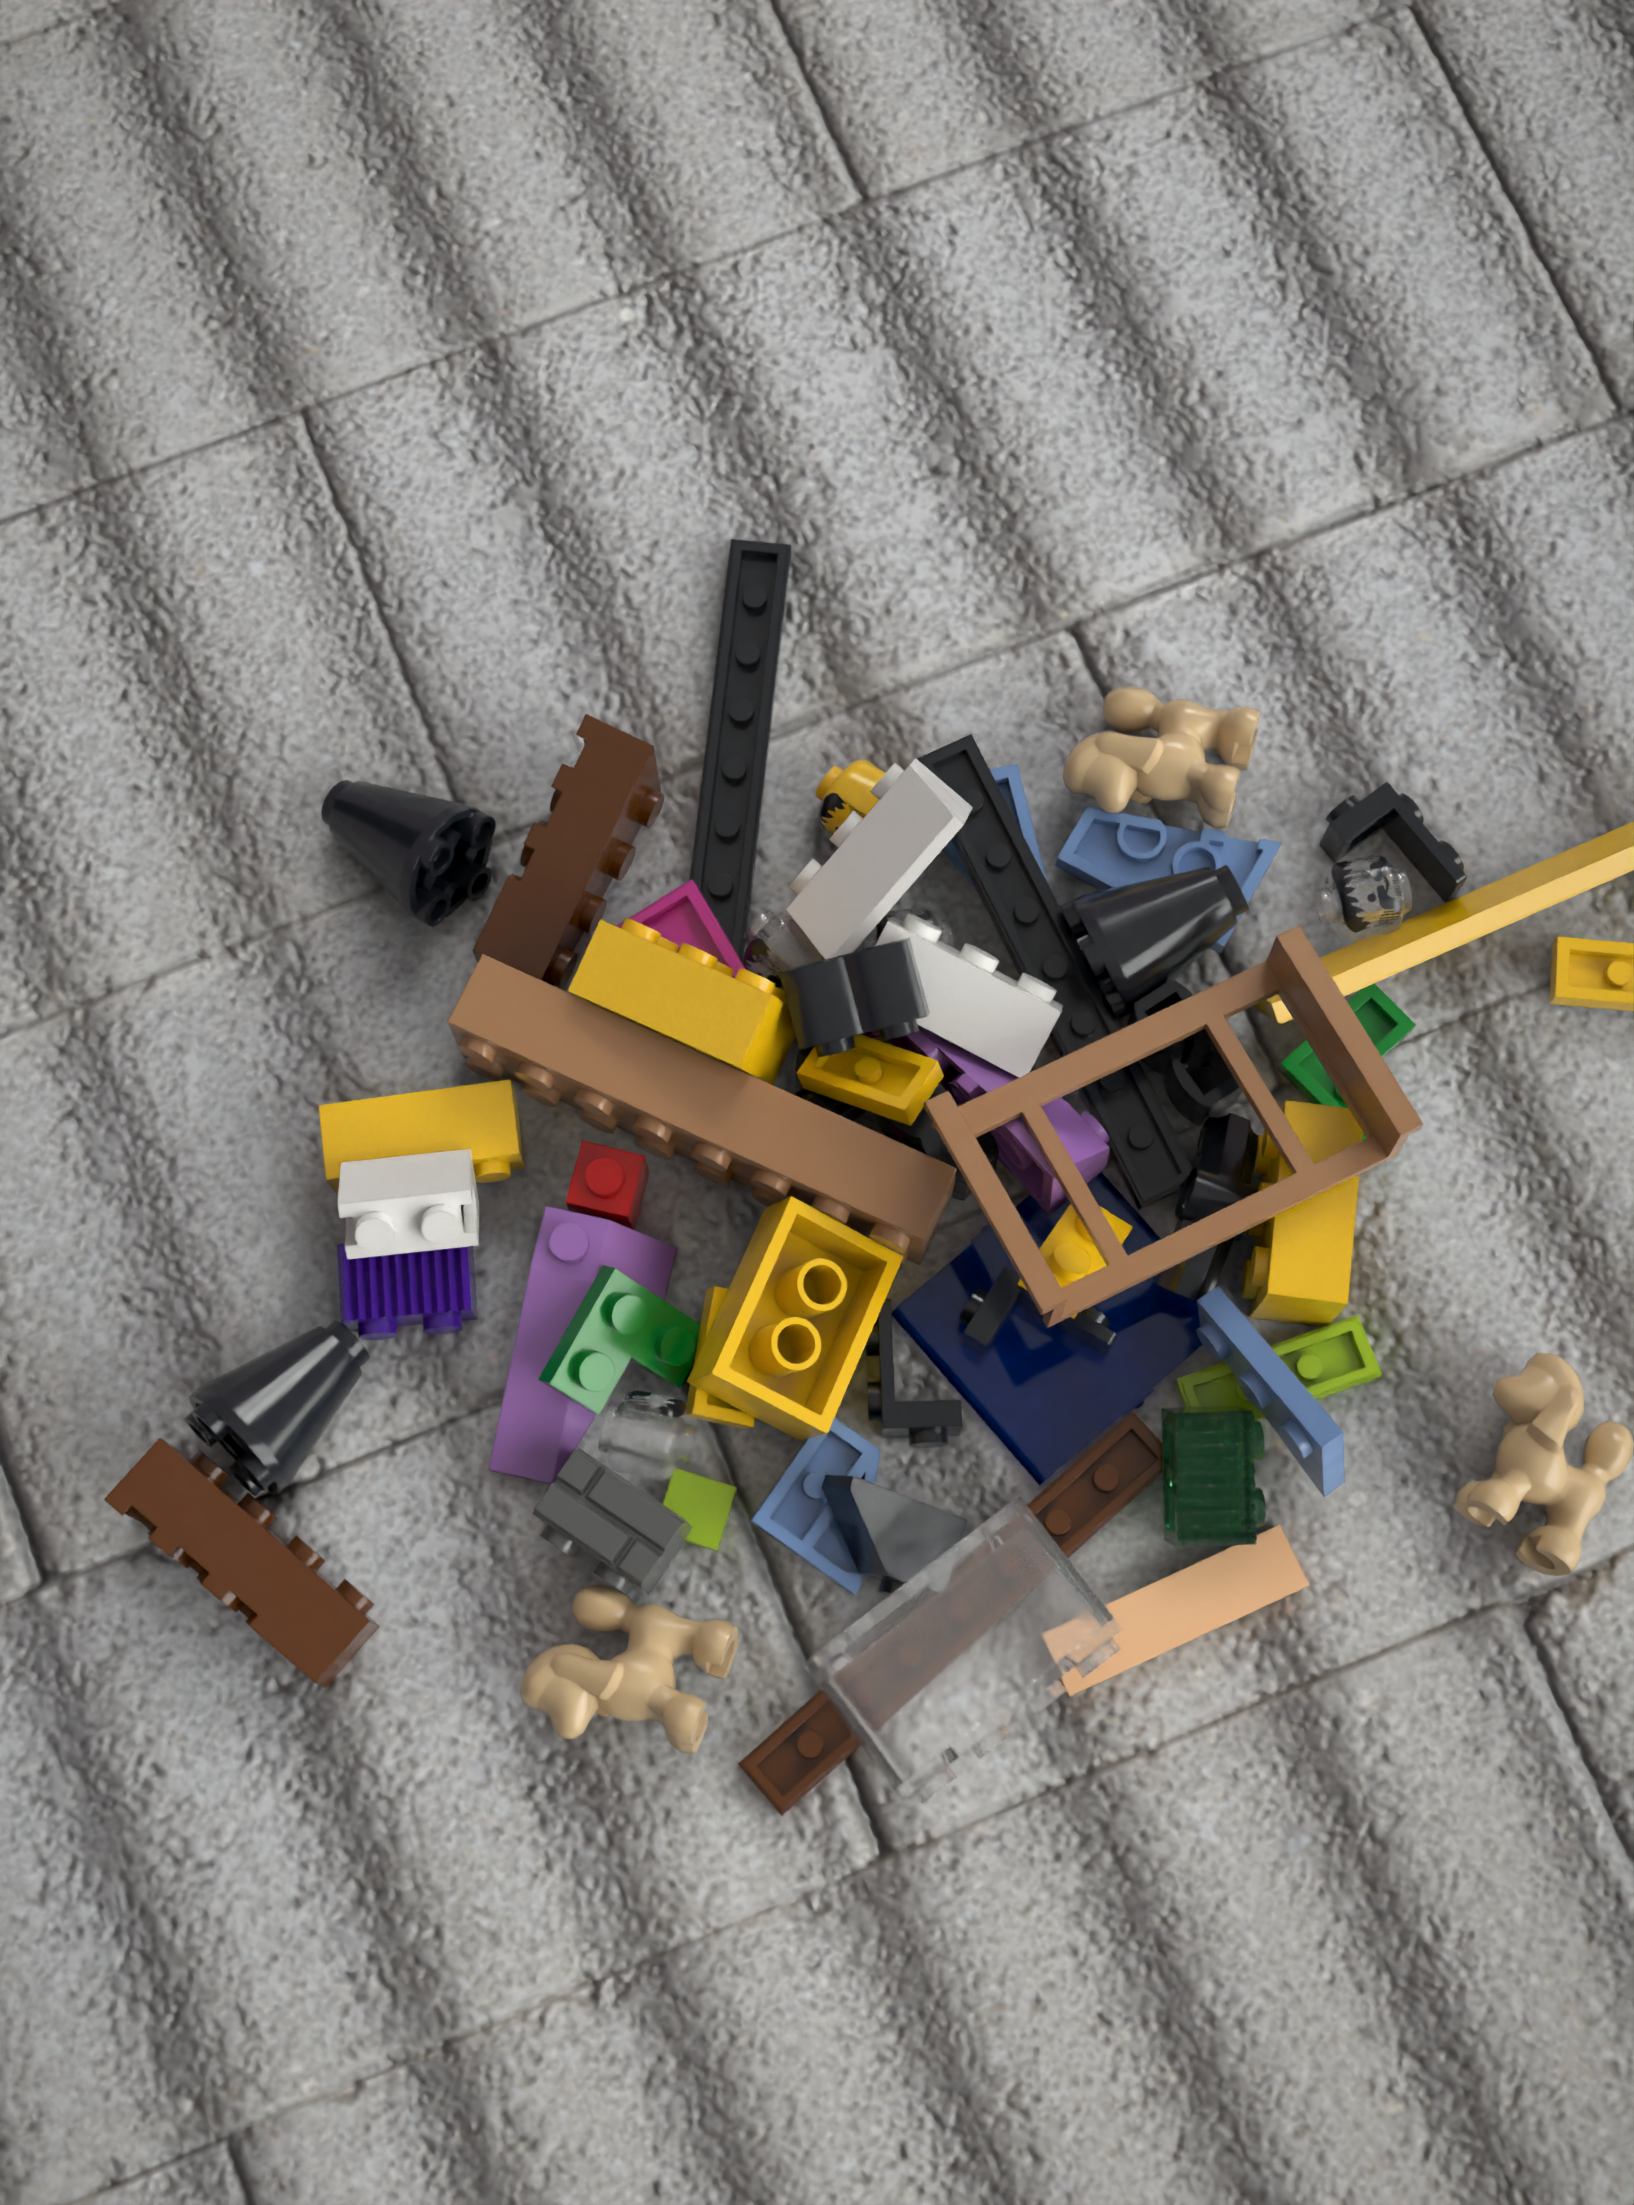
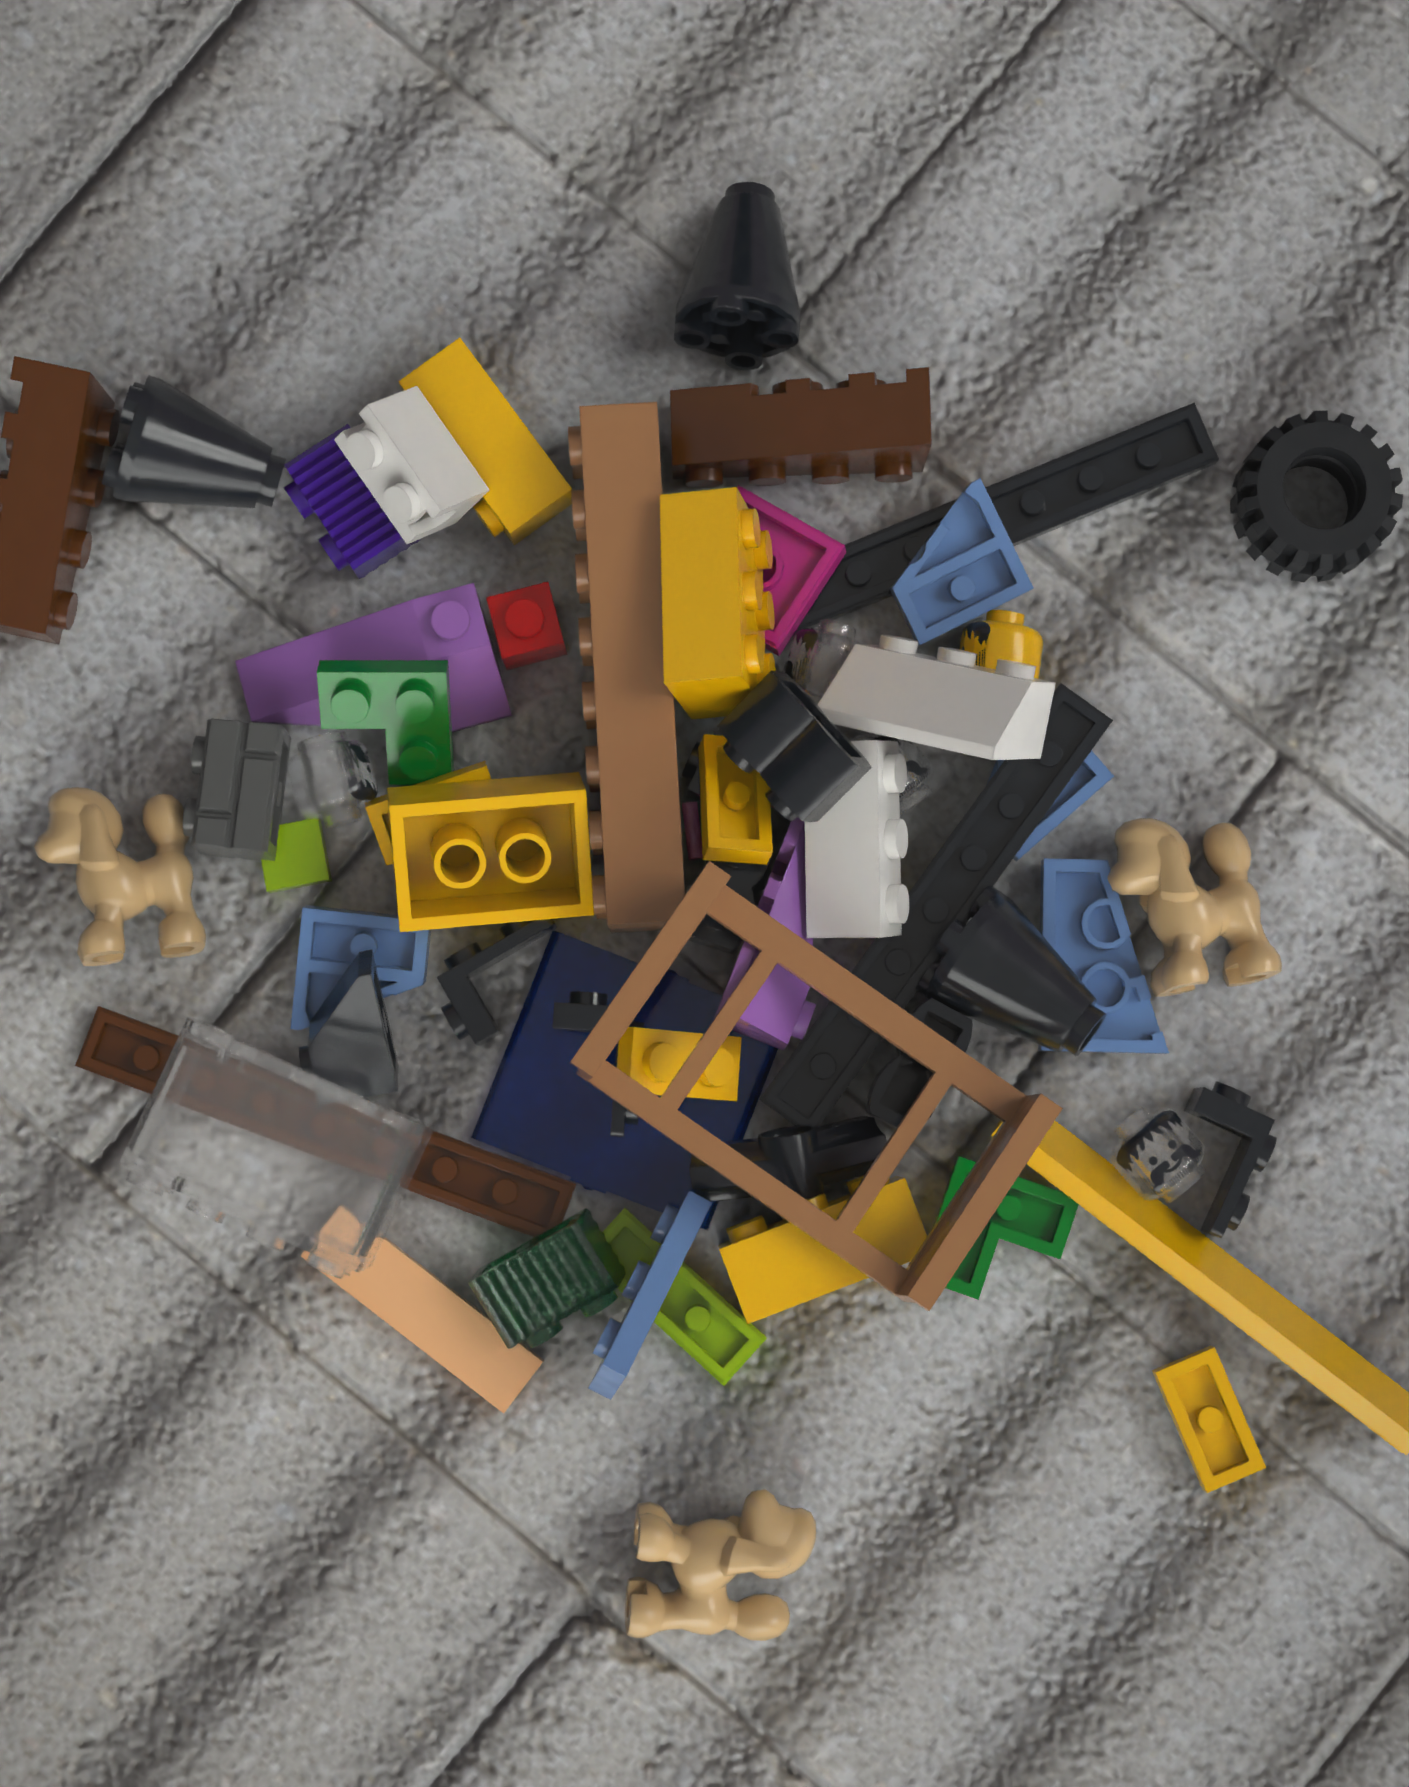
camera: 60 degrees right, 10 degrees up
none -> medium blue wing [890,478,1034,646]
none -> black tyre [1230,410,1403,582]

